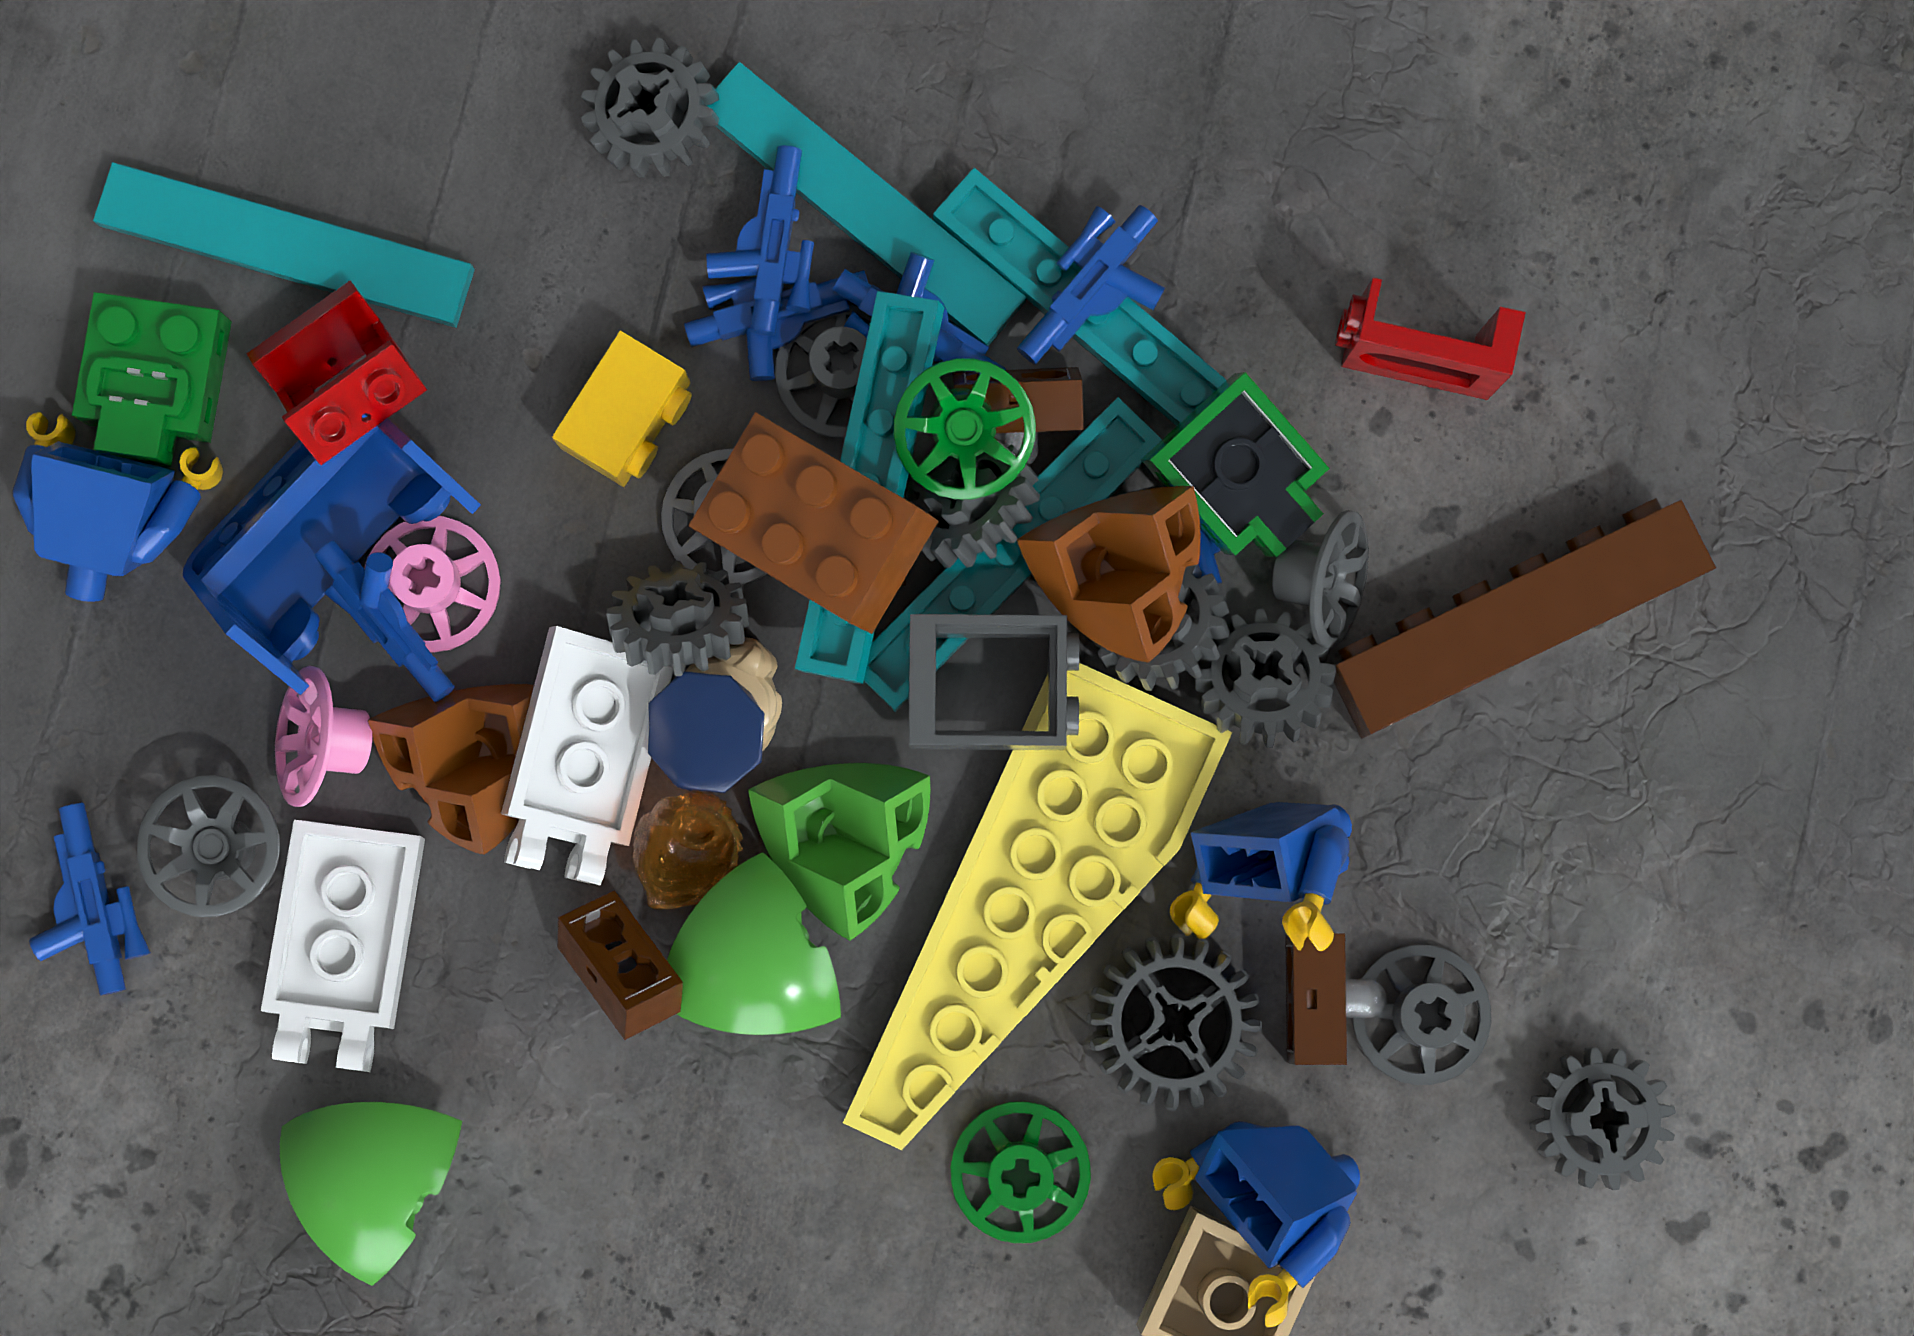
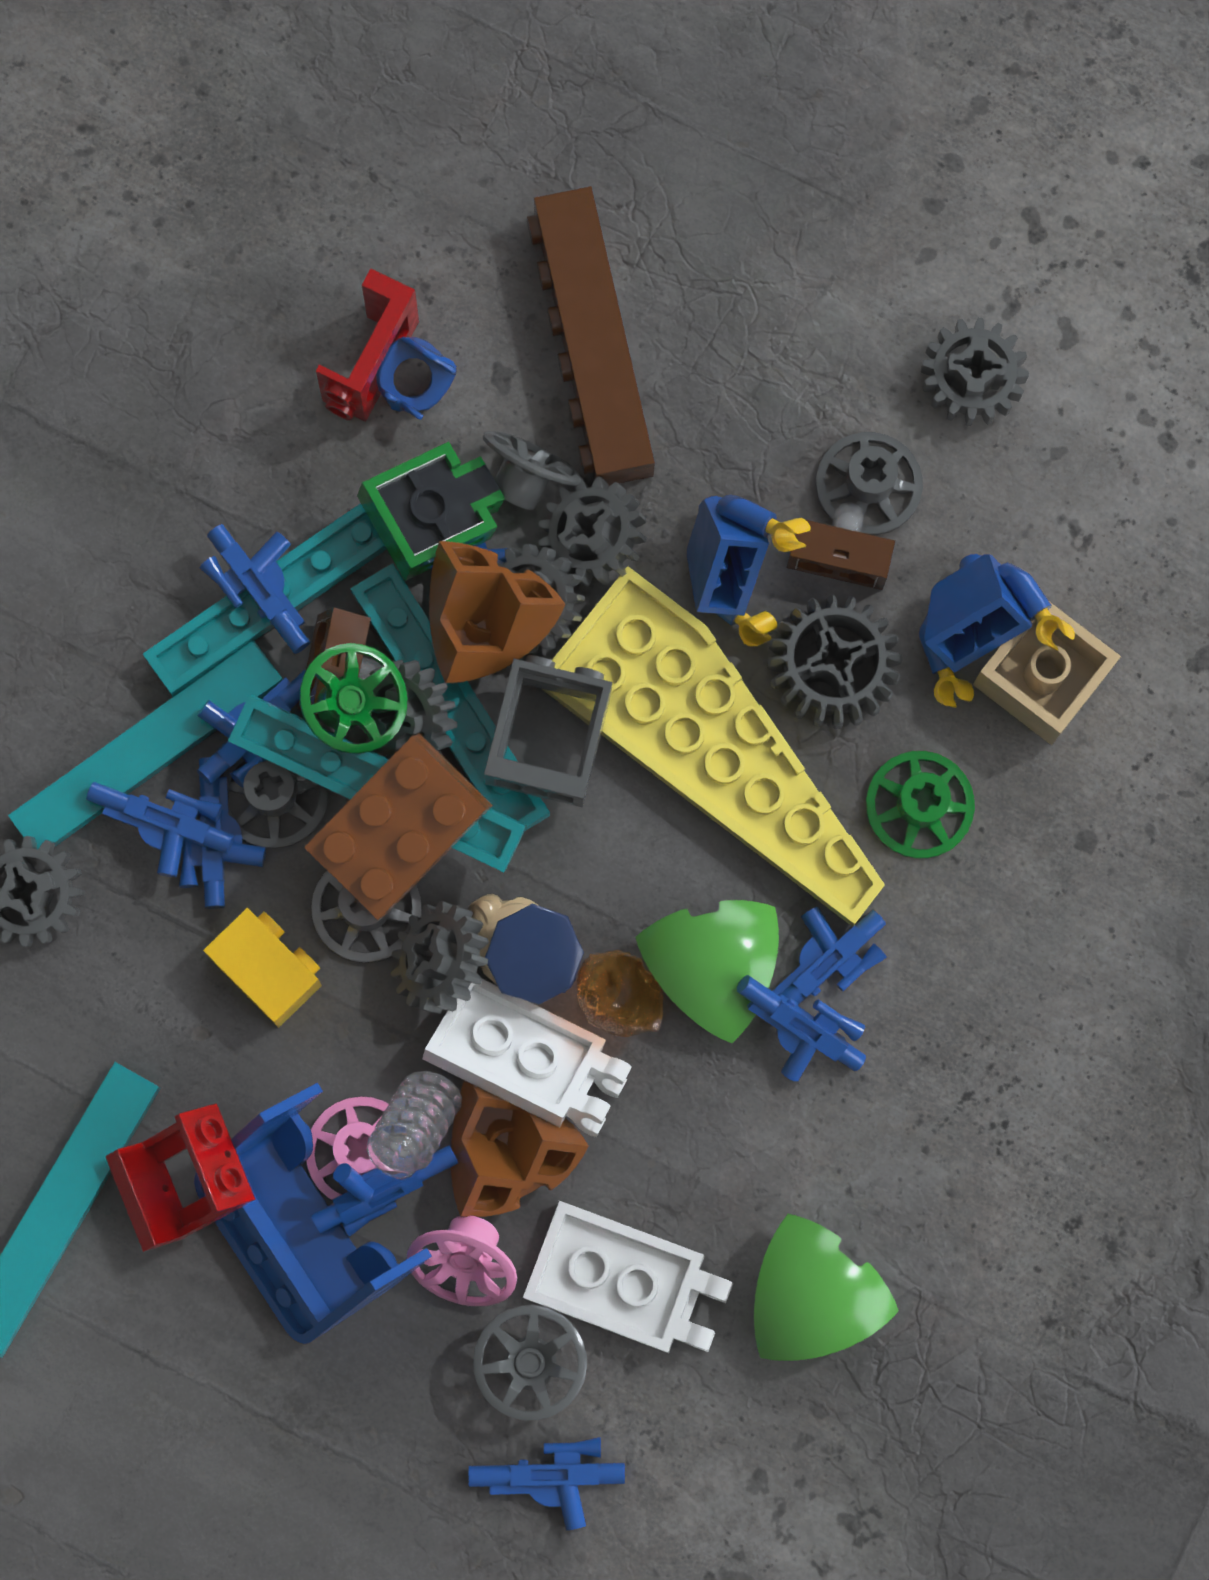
camera: 80 degrees left, 5 degrees down
blue torso [12,412,223,602] -> none
green piece [72,292,232,467] -> none
reddish brown piece [557,890,683,1040] -> none
bright green brick [748,763,931,941] -> none
none -> clear piece [366,1071,462,1180]
none -> blue piece [376,337,456,420]
none -> blue piece [737,975,866,1081]
none -> blue piece [773,906,887,1005]

